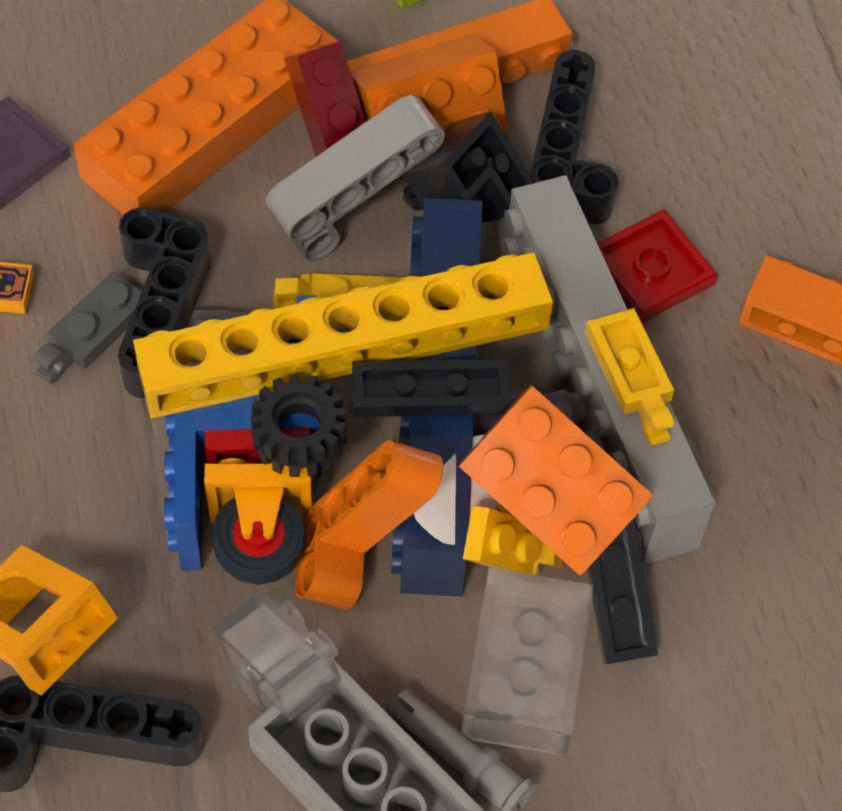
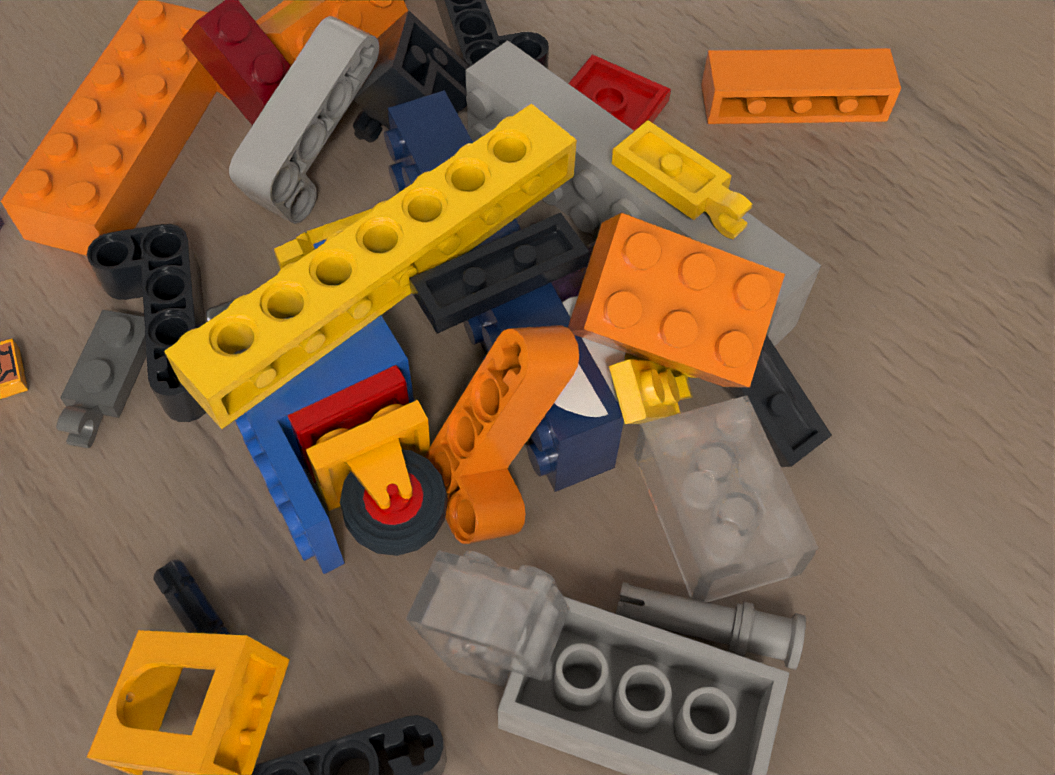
camera: 25 degrees left, 0 degrees up
black tyre [250,374,347,477] -> none
none -> black axle [153,559,231,635]

